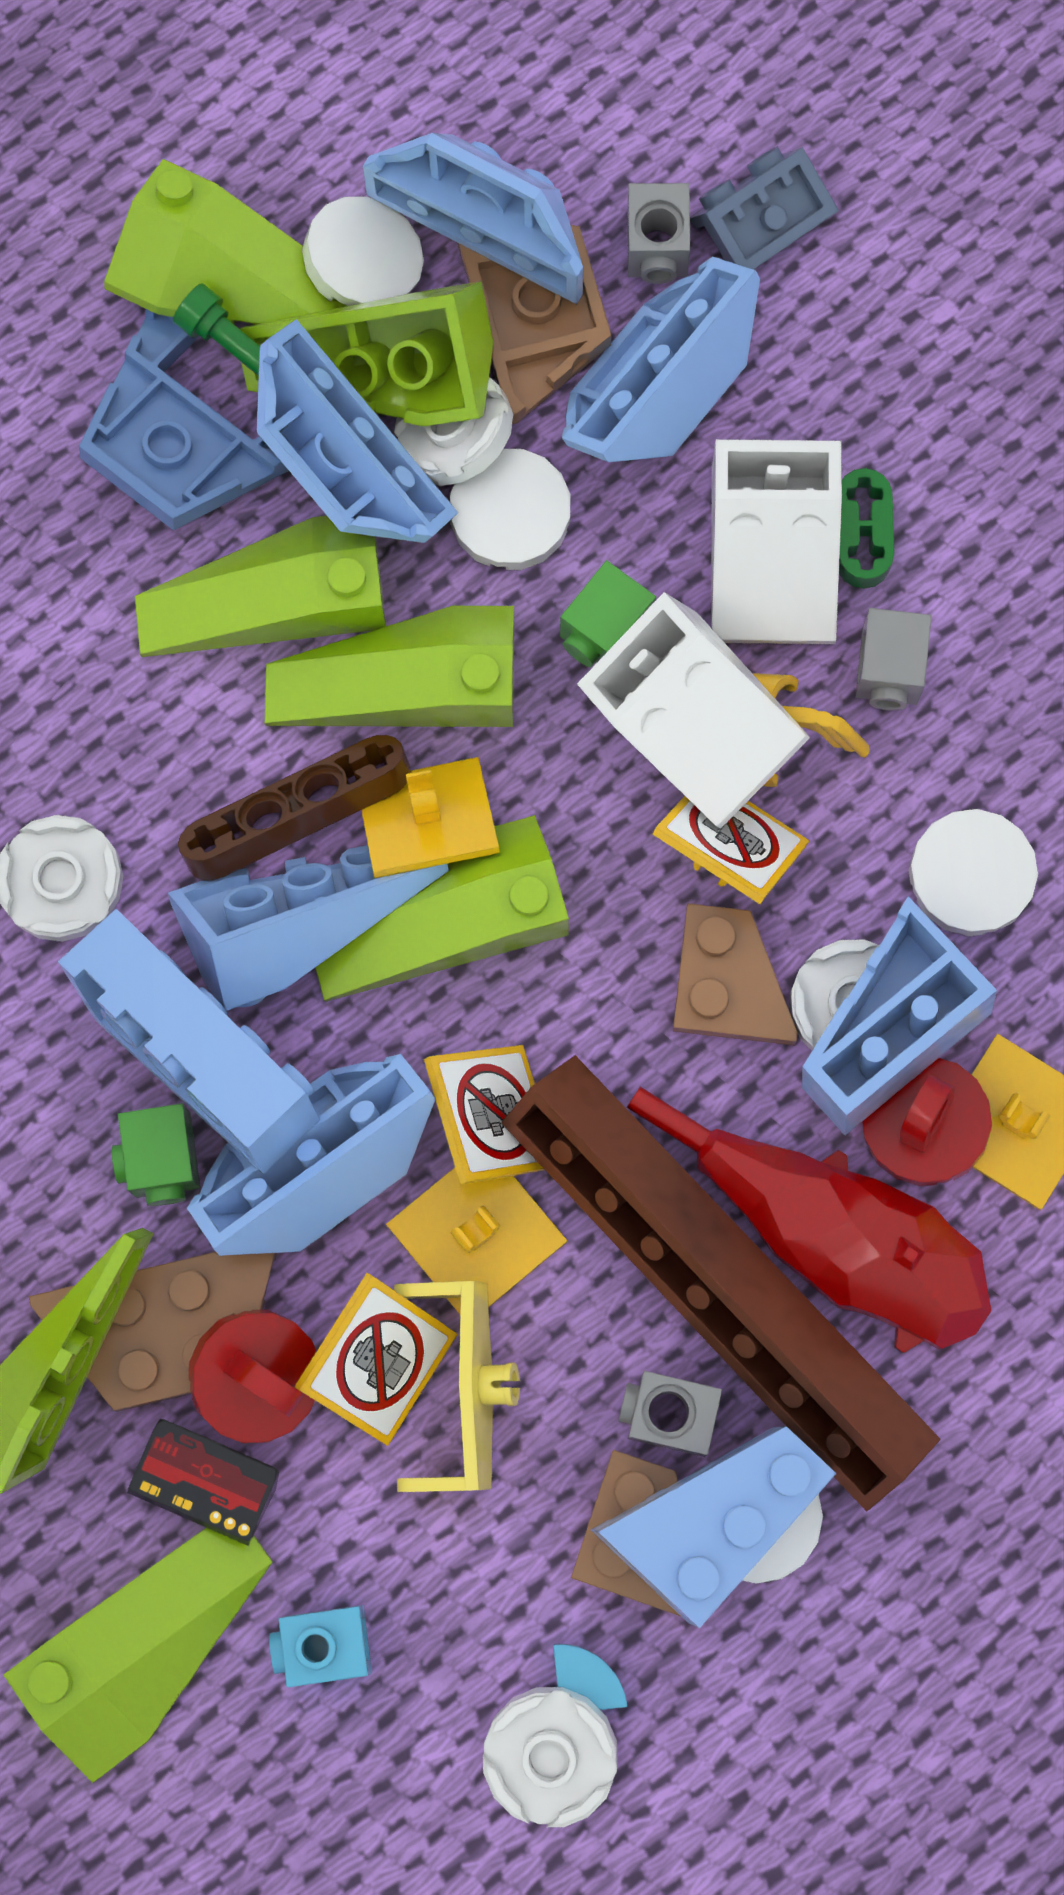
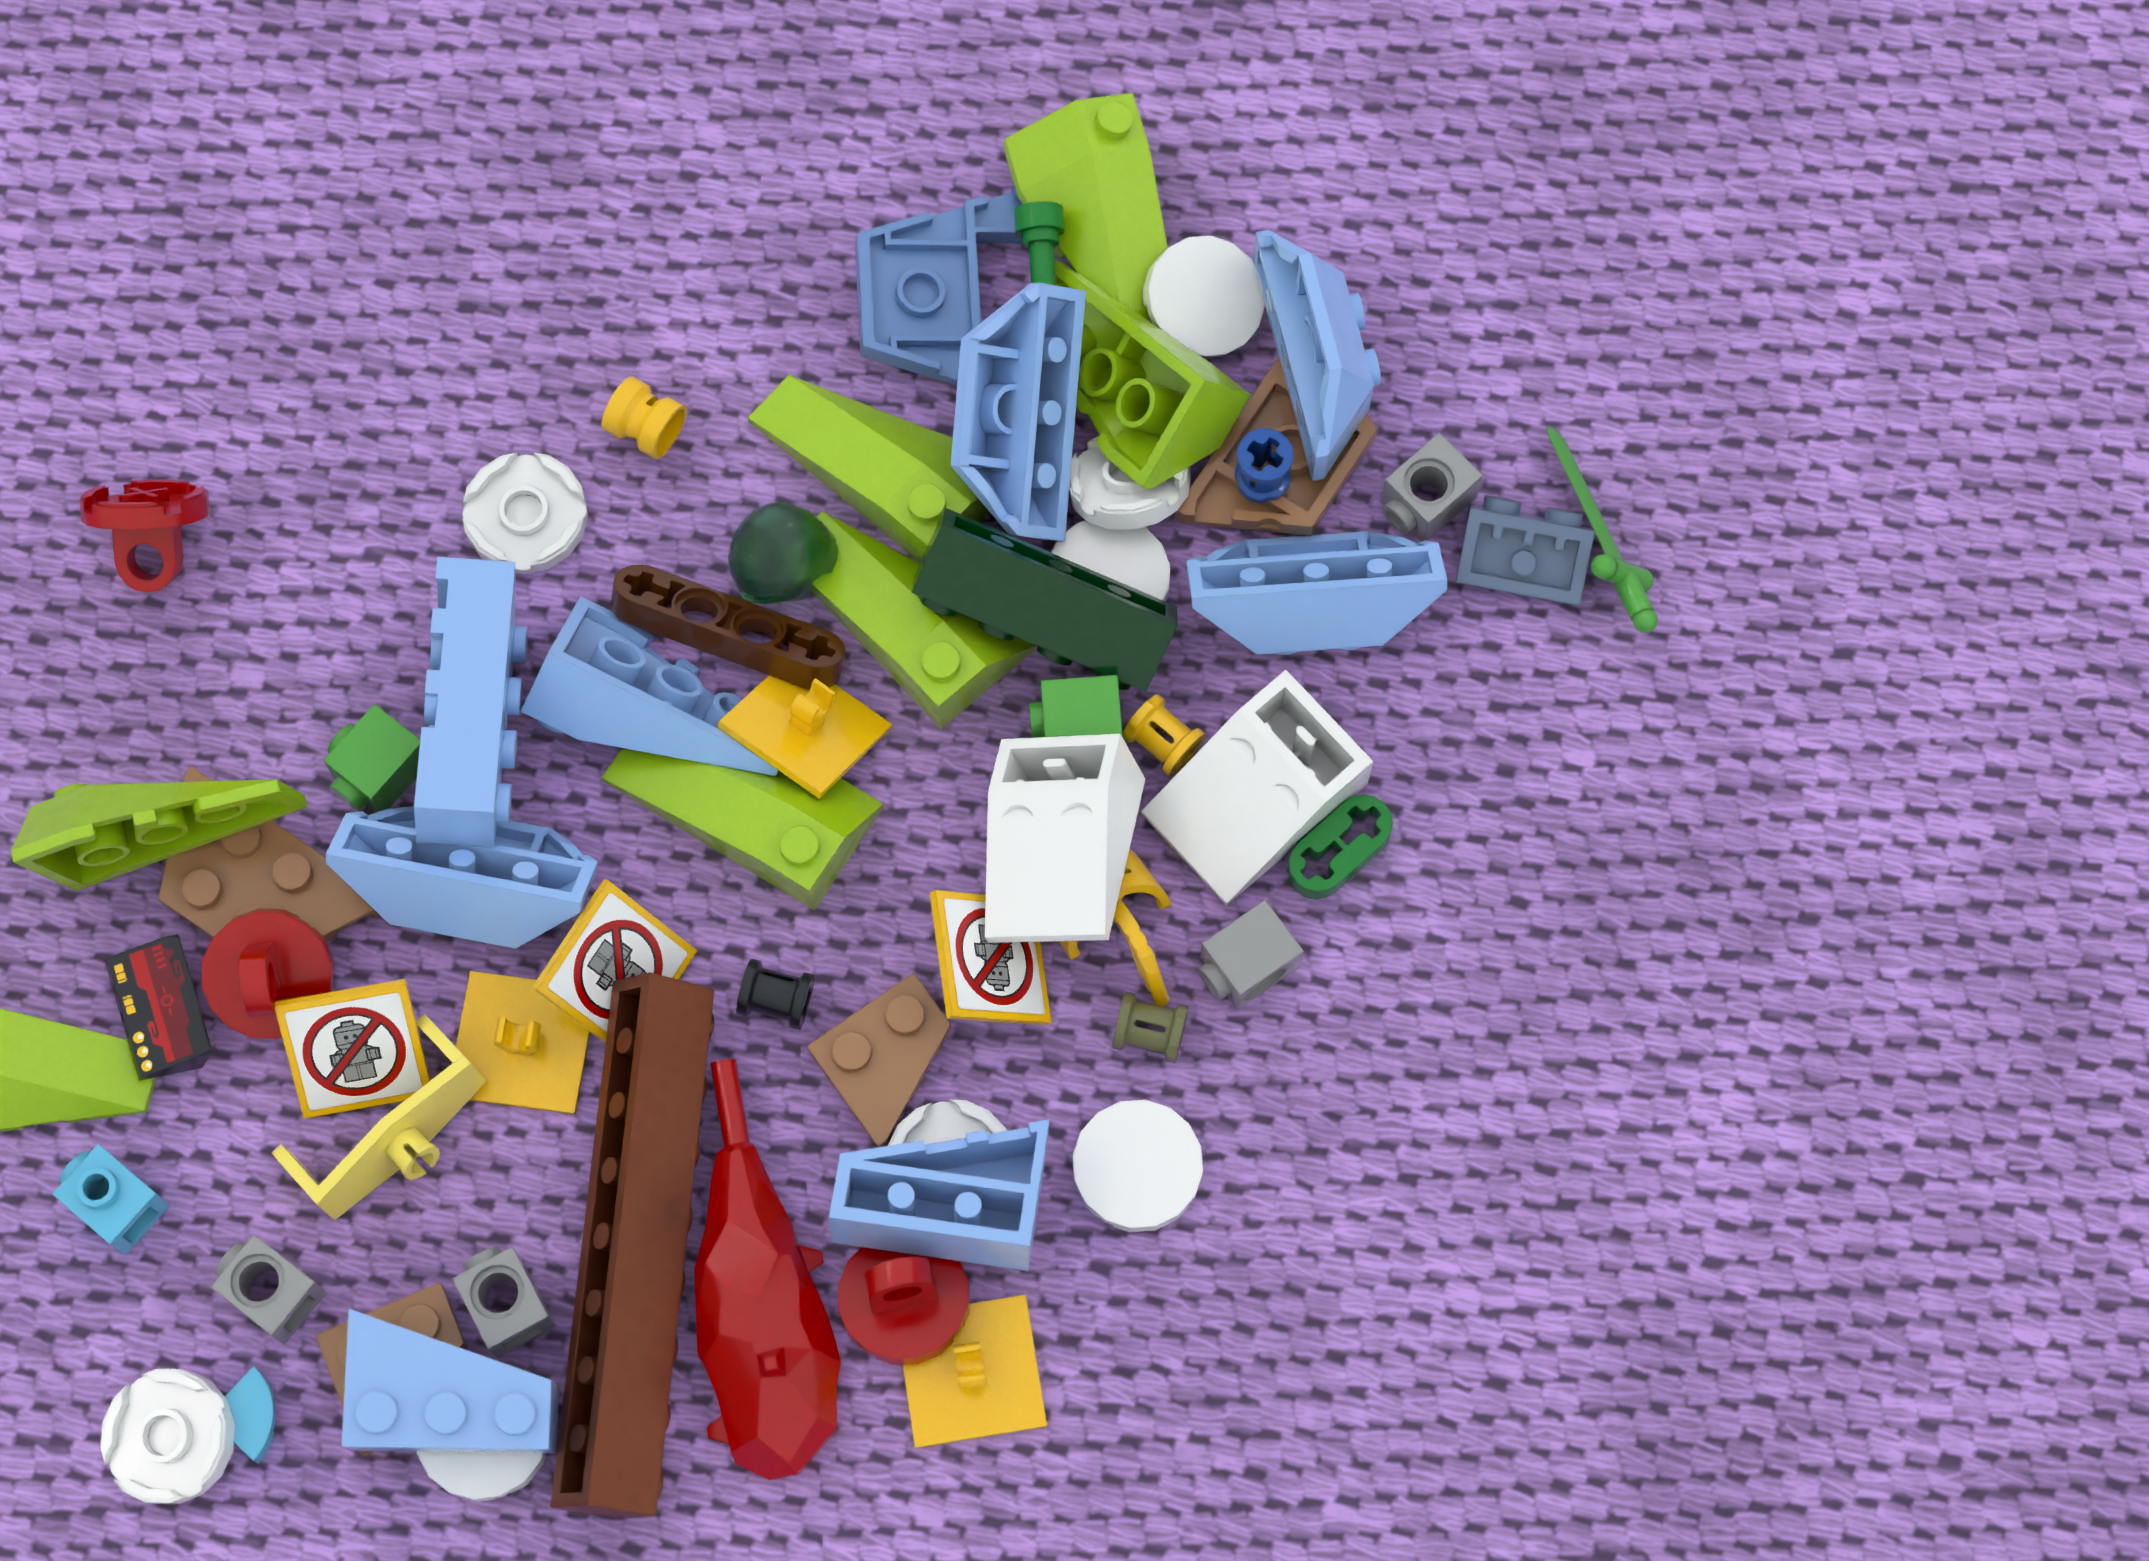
camera: 45 degrees right, 5 degrees down
none -> light grey brick [210,1234,327,1345]
none -> yellow wheel [601,376,687,460]
none -> clear green hair [728,501,838,604]
none -> black bush [736,958,815,1030]
none -> dark green brick [912,508,1178,692]
none -> olive bush [1112,991,1189,1063]
none -> yellow bush [1122,694,1207,778]
none -> blue bush [1235,428,1294,504]
none -> bright green sword [1546,426,1658,633]

